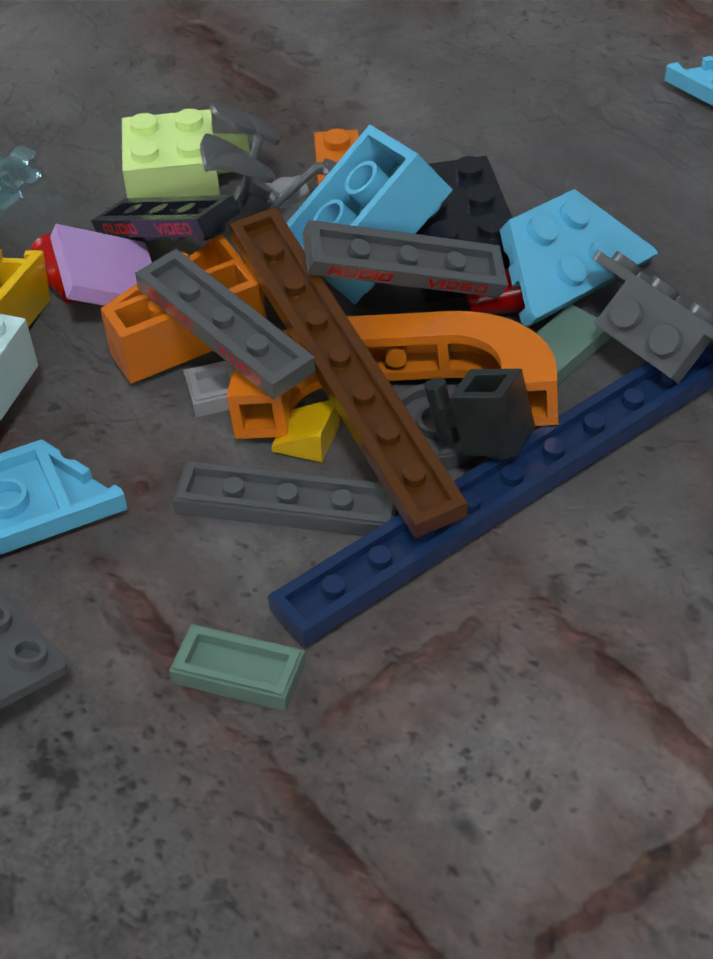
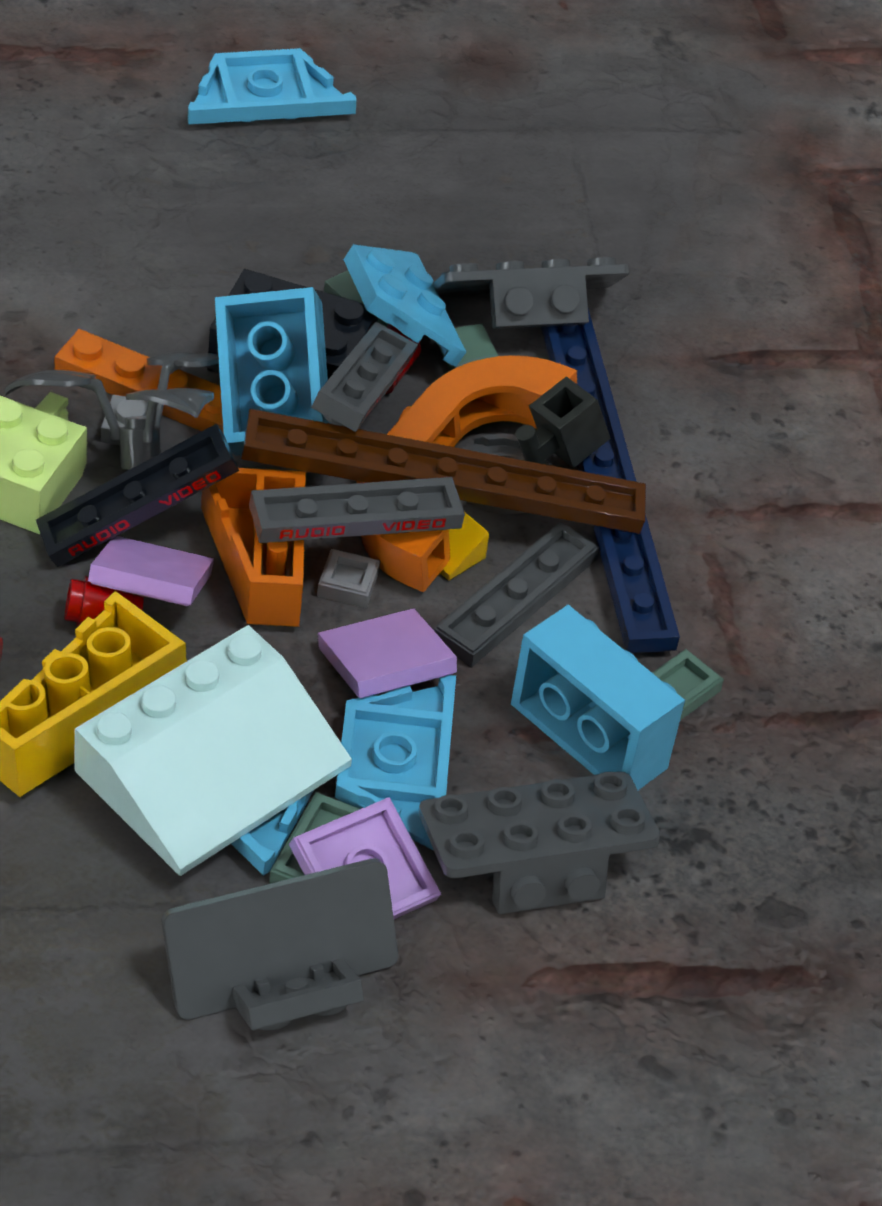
camera: 70 degrees left, 0 degrees up
none -> lavender tile [318,608,457,698]
none -> medium azure brick [511,604,685,790]

